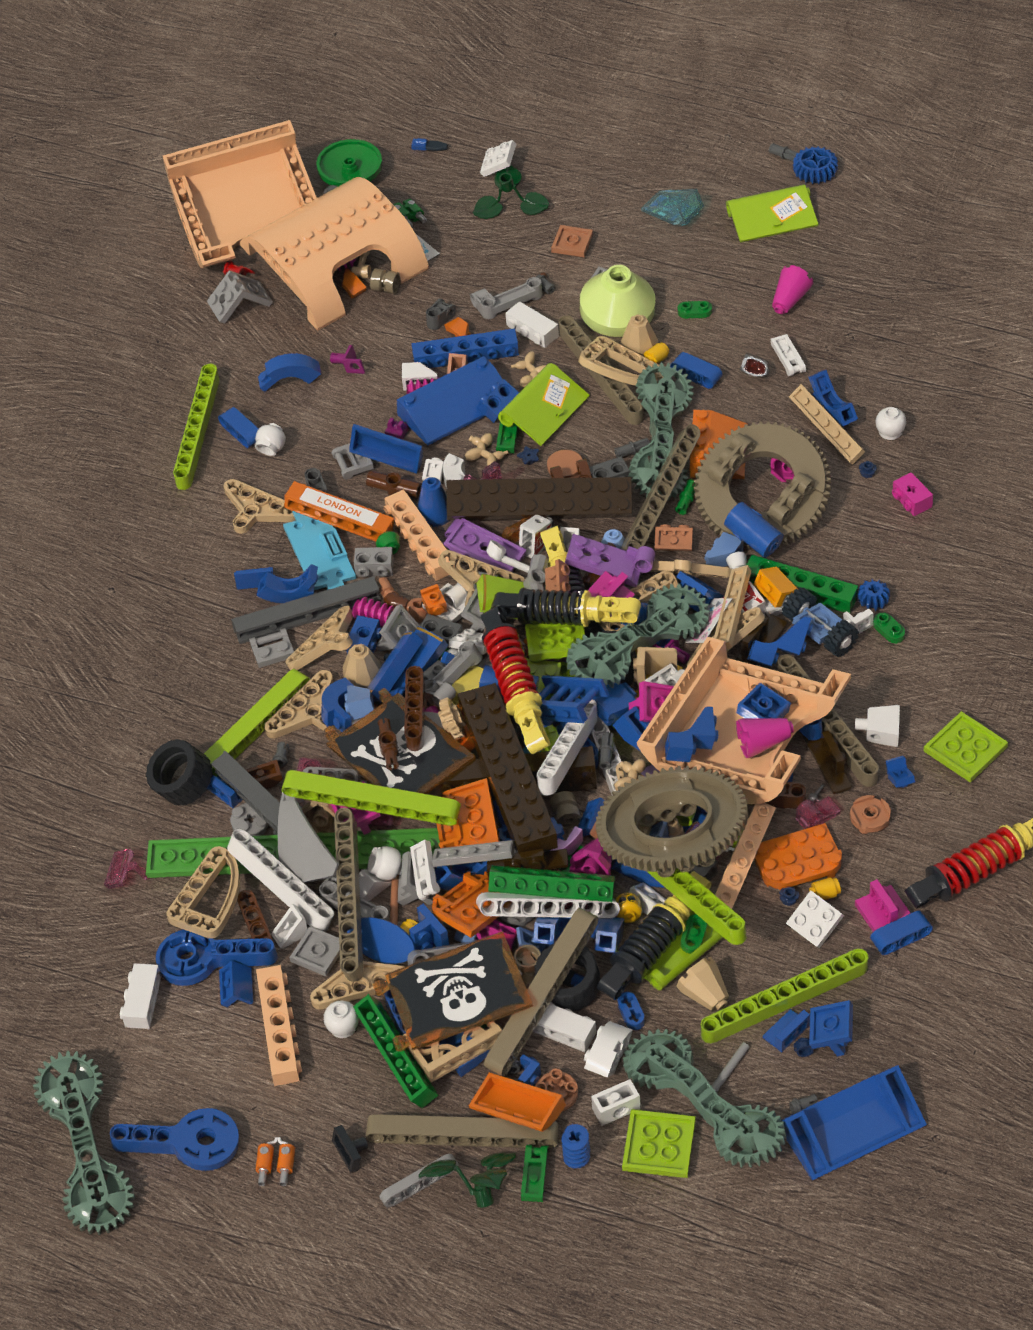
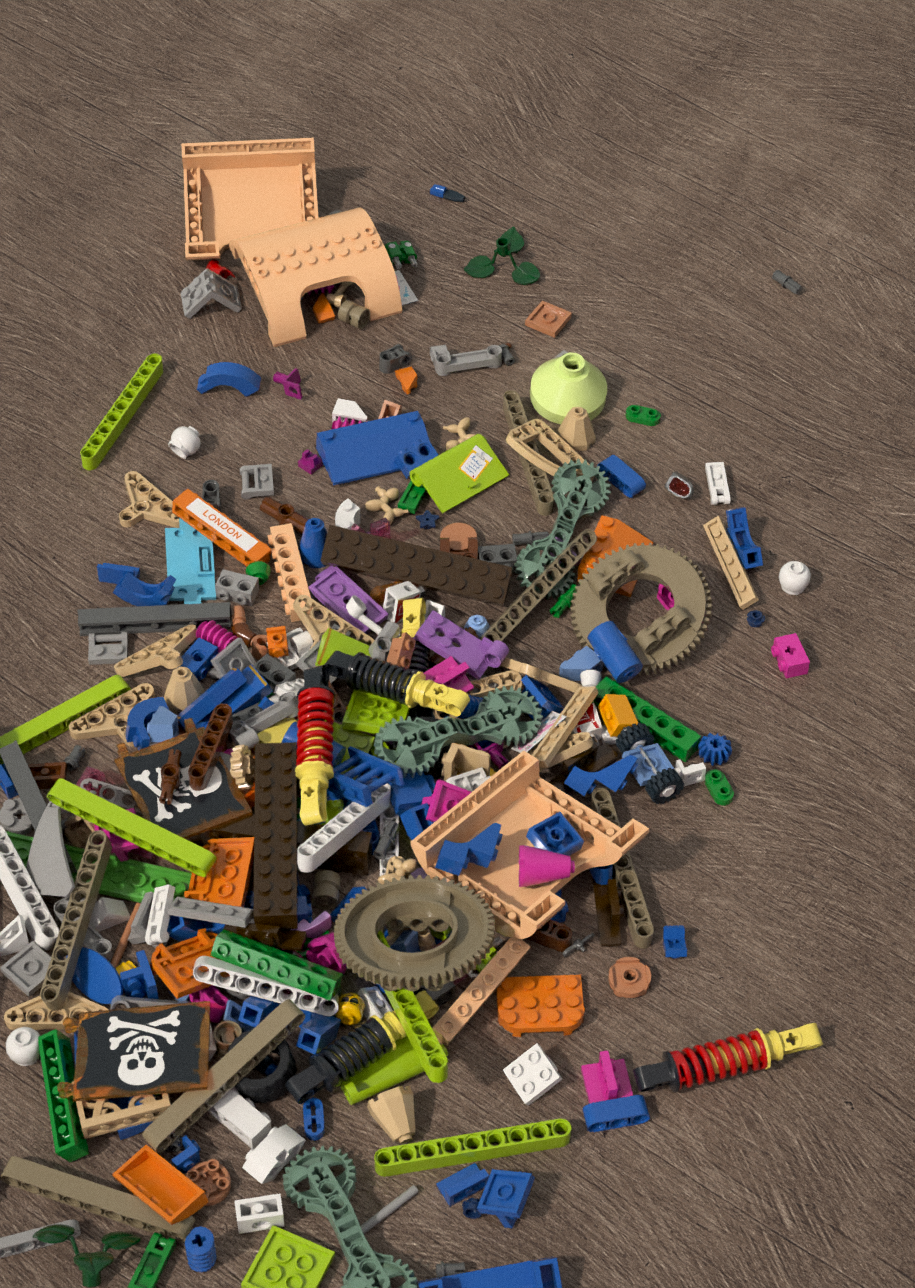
camera: 10 degrees right, 0 degrees up
blue beam [218,407,258,448] -> none
green dish [316,139,382,187] -> none
blue slope [349,424,423,474] -> none
white piece [368,846,402,881] -> none
blue brick [411,328,519,368] -> none
white bracket [422,458,444,482] -> none
white plate [480,140,516,177] -> none
white brick [506,301,559,348] -> none
clear light blue slope [641,189,704,226] -> none
yellow brick [644,343,669,364] -> none
nougat bracket [655,524,693,551] -> none
green plate [680,914,707,954] -> none
lime door [726,184,818,242] -> none
dark pink cone [772,265,814,314] -> none
dark blue plate [779,887,800,906] -> none
blue gear [793,146,838,184] -> none
clear pink plate [796,796,840,829] -> none
yellow brick [809,877,841,901] -> none
white torso [855,705,900,747] -> none
lime plate [923,711,1008,783] -> none

